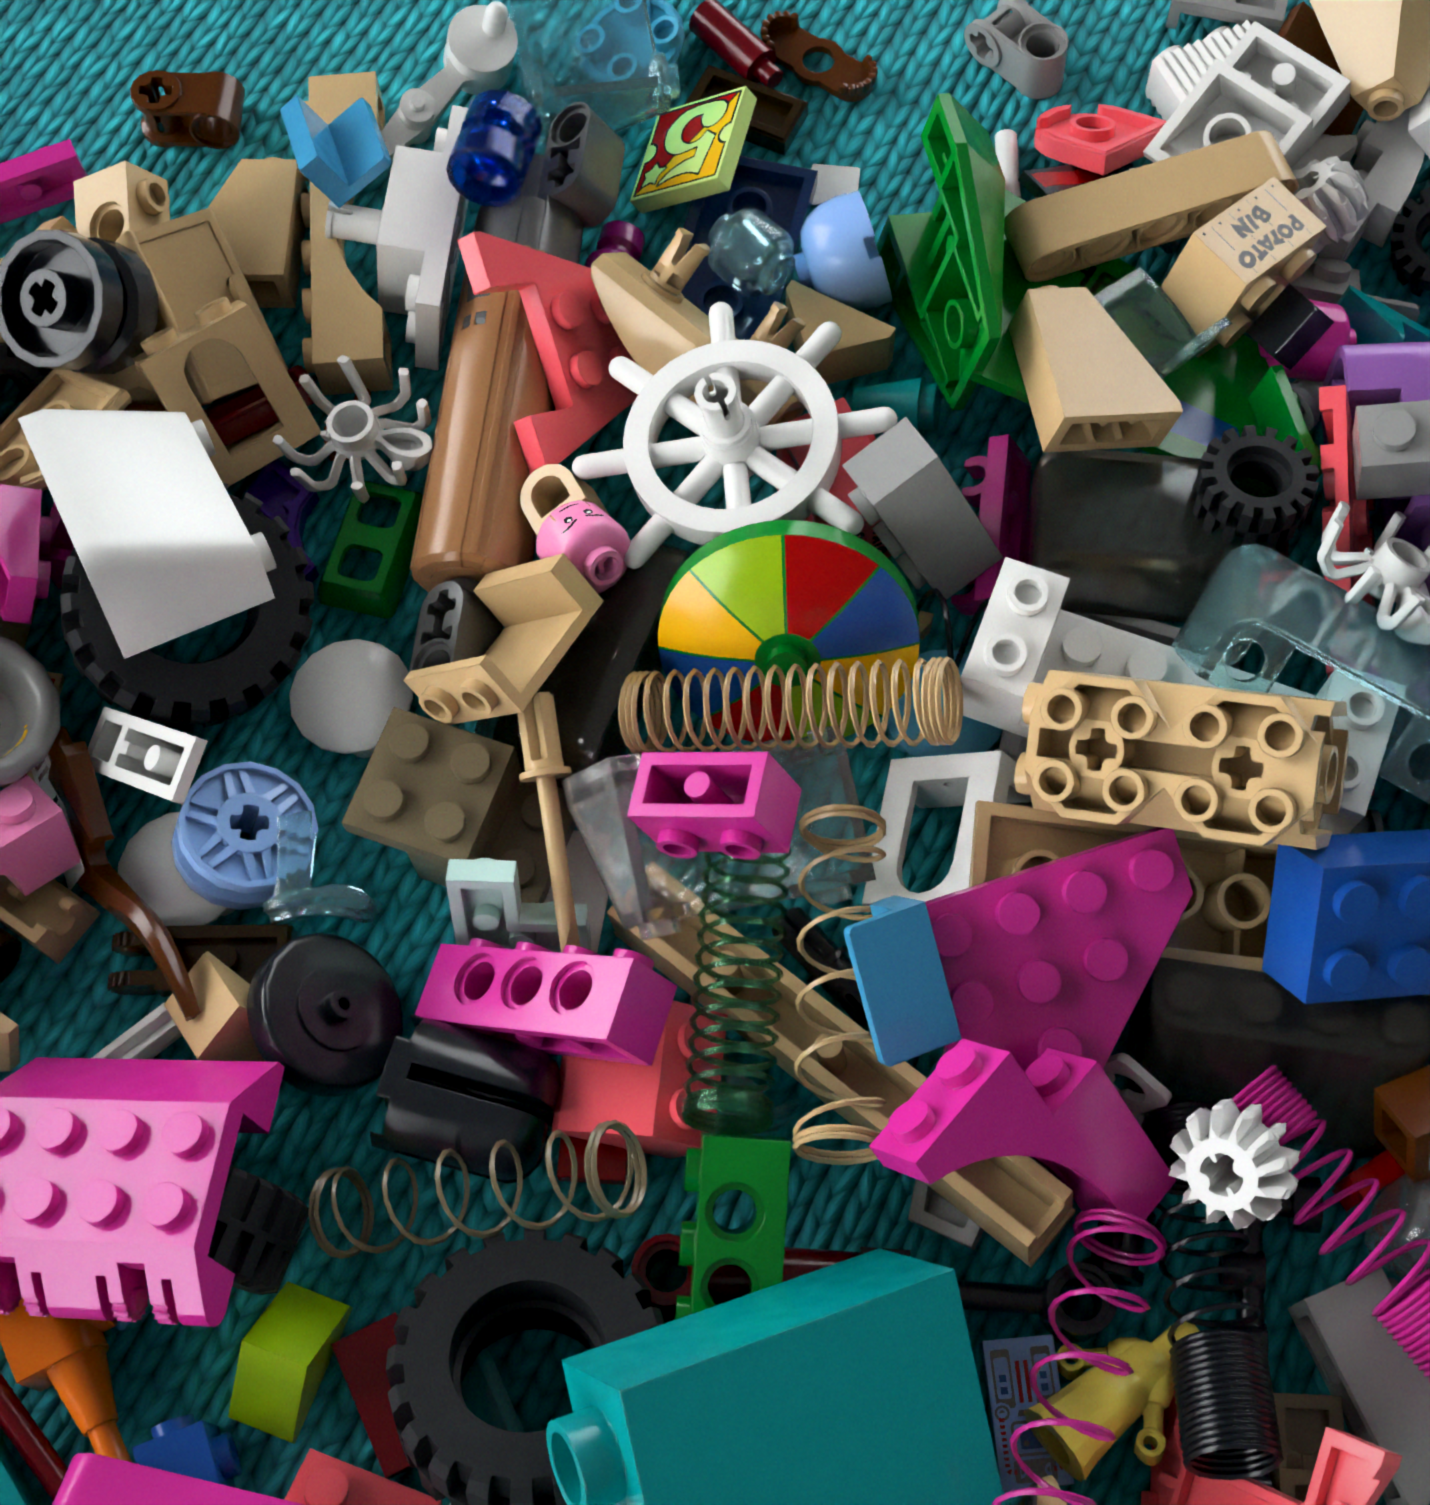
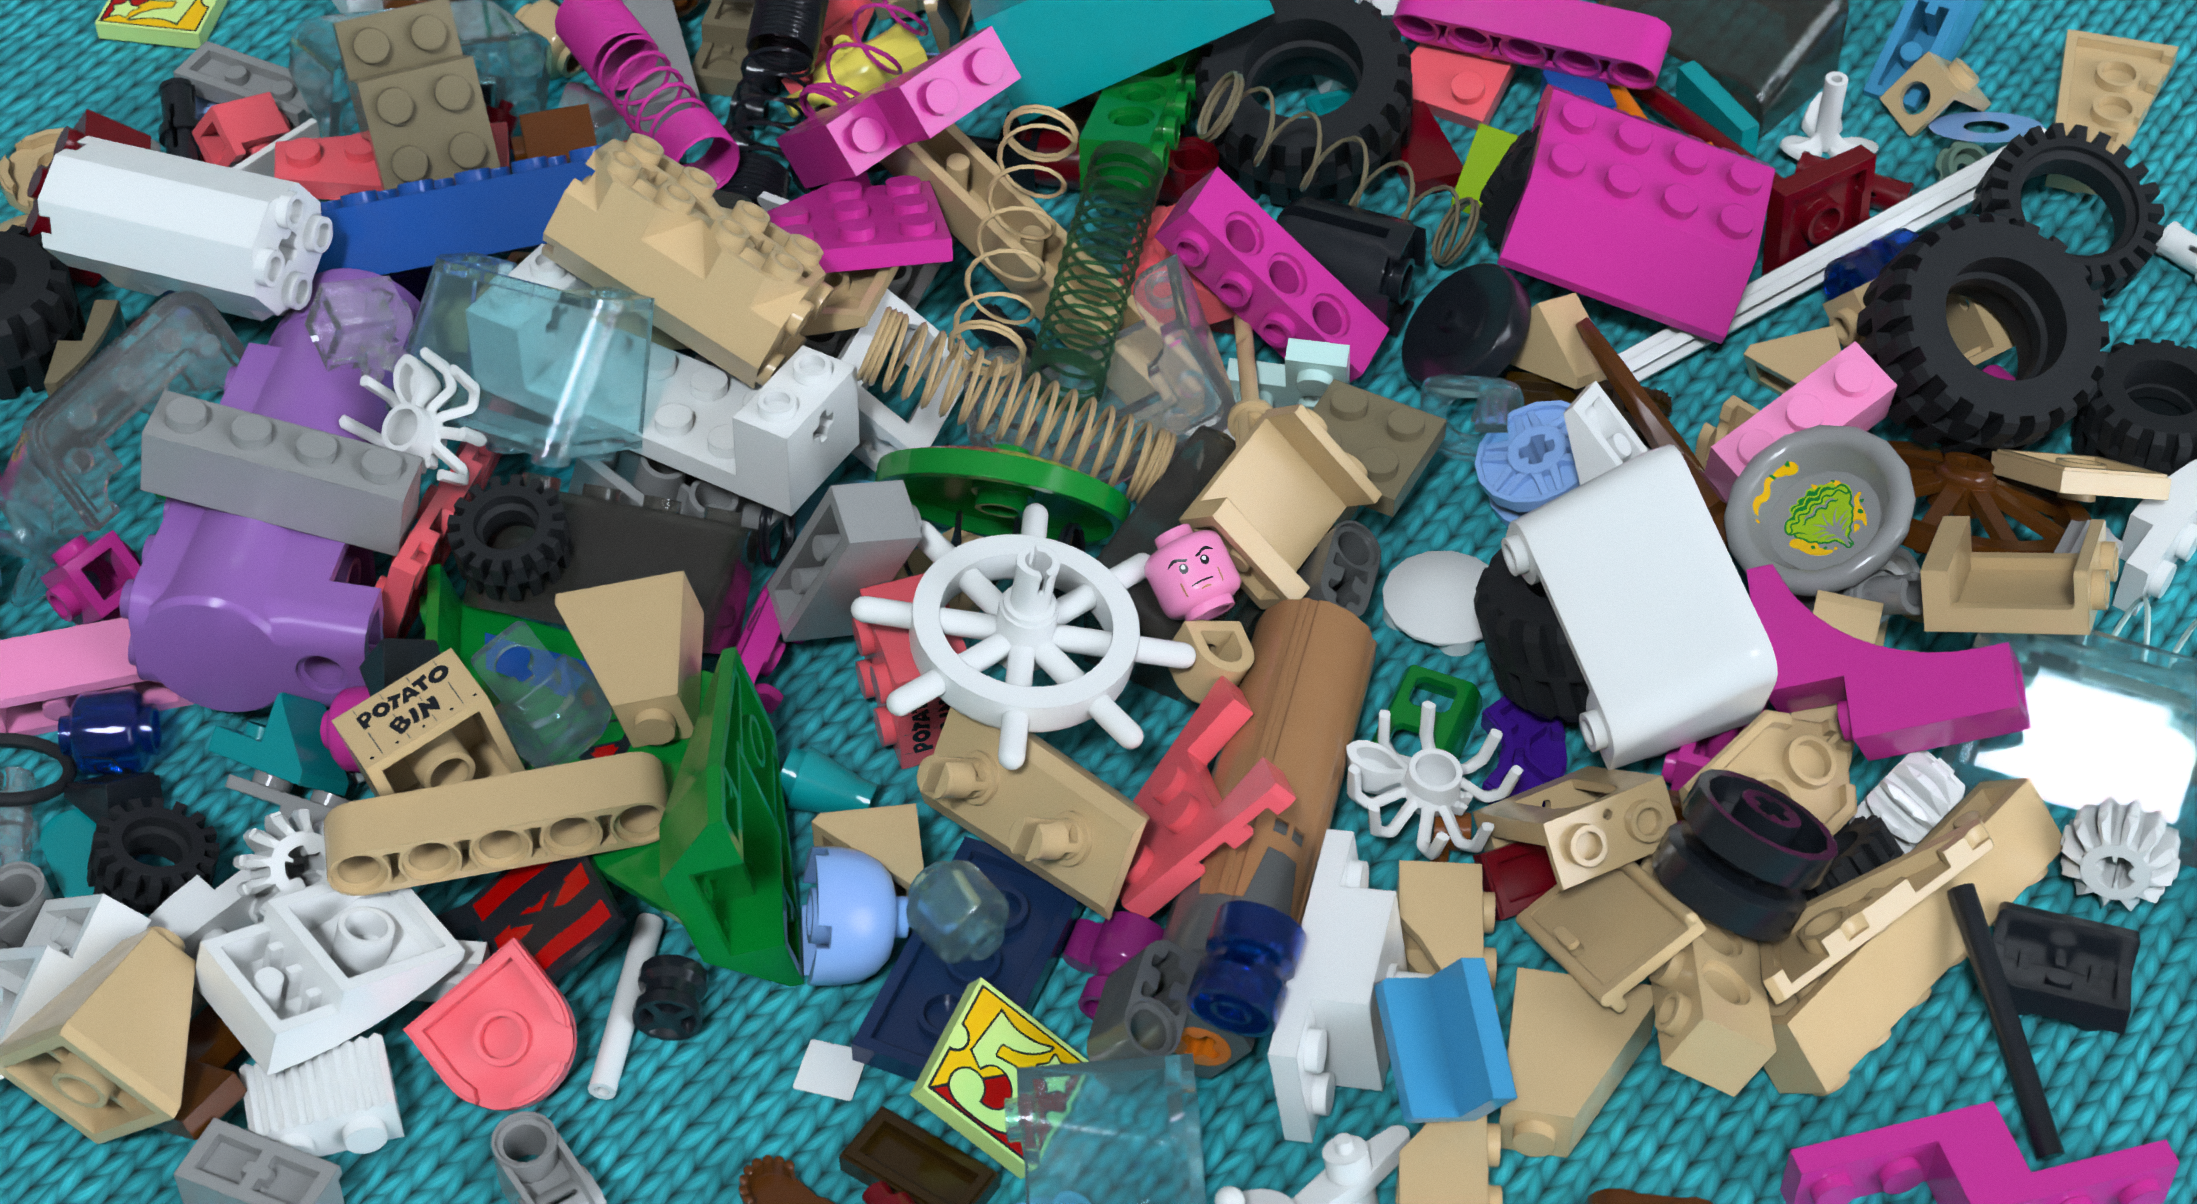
camera: 175 degrees left, 20 degrees down
dark pink brick [627,752,802,860] -> none
dark azure panel [844,895,962,1067] -> none
white gear [1168,1098,1300,1231] -> none

